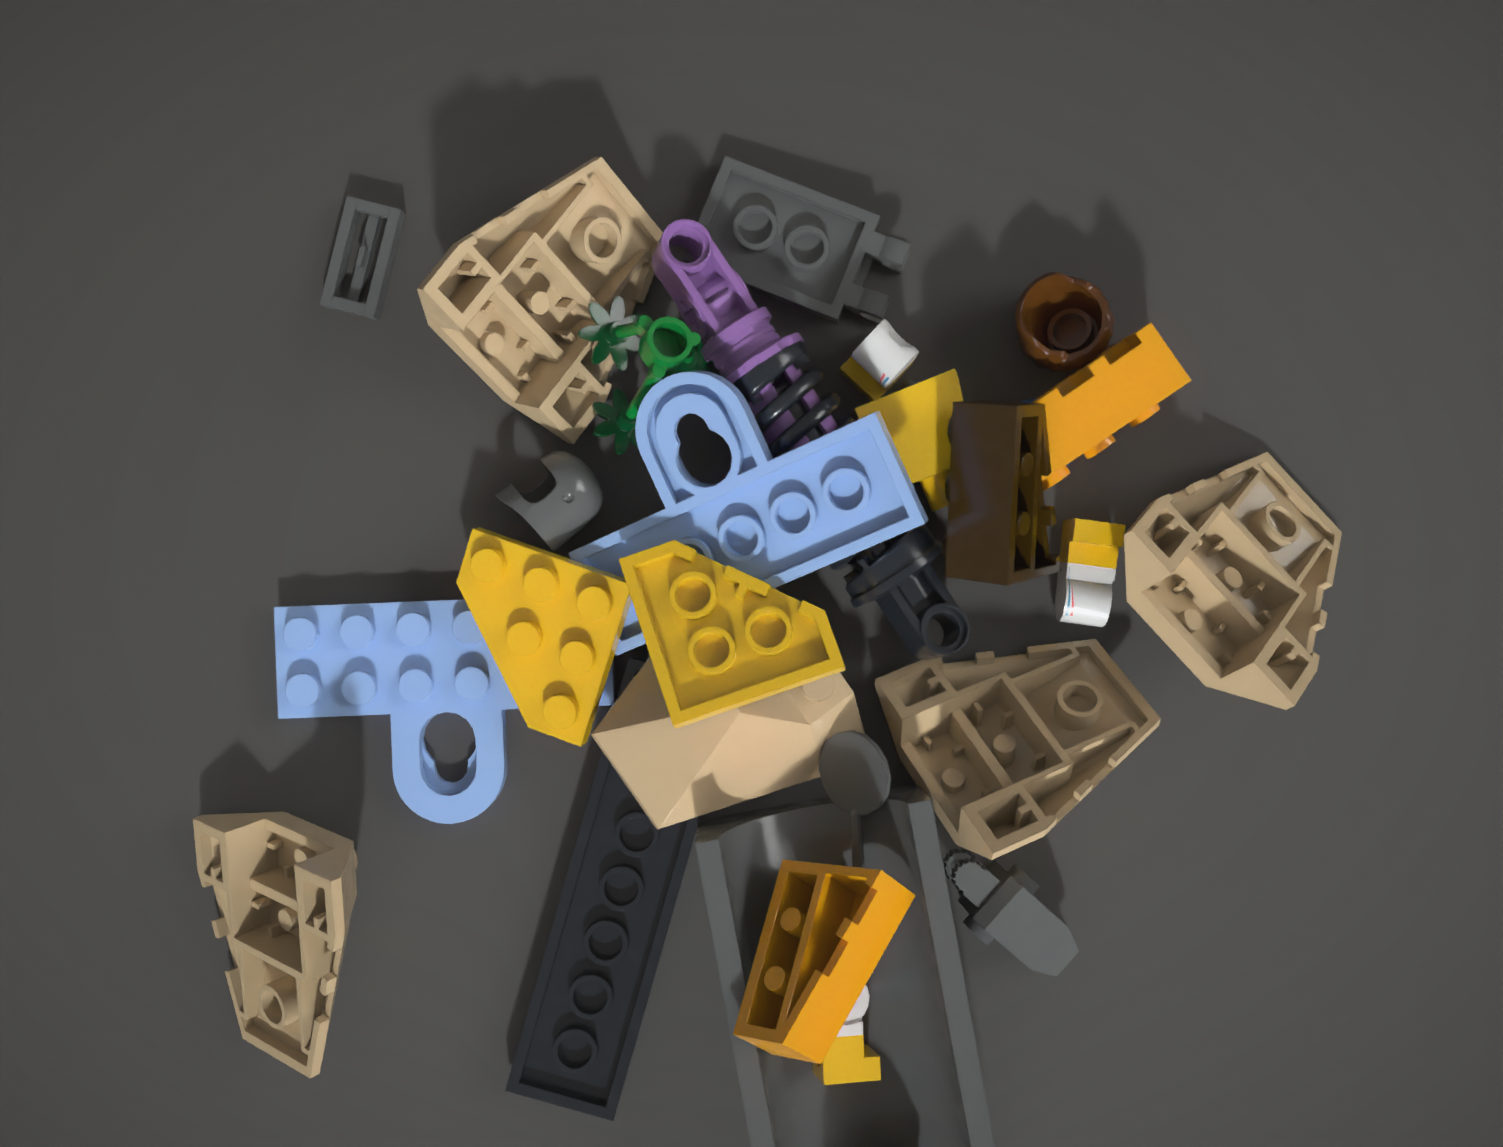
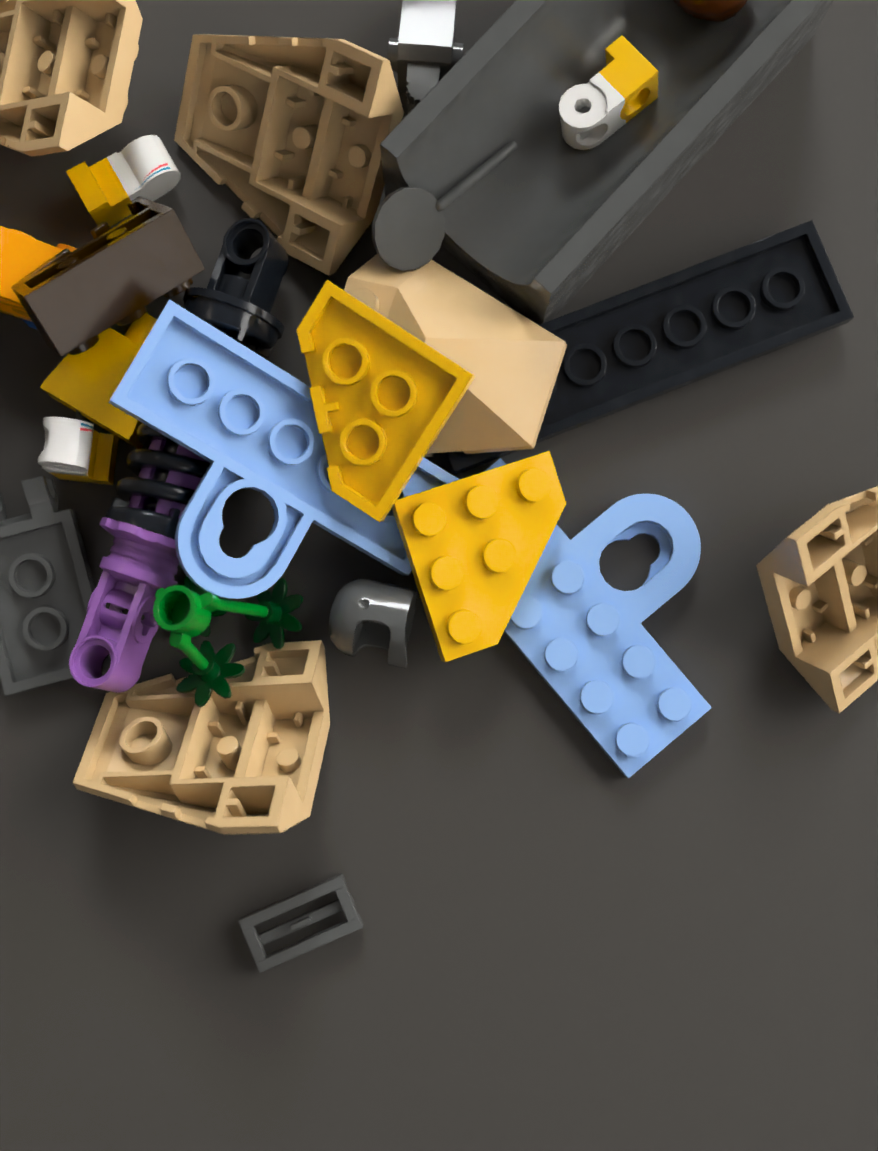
camera: 130 degrees left, 5 degrees down
light orange wedge [733,859,916,1064] -> none

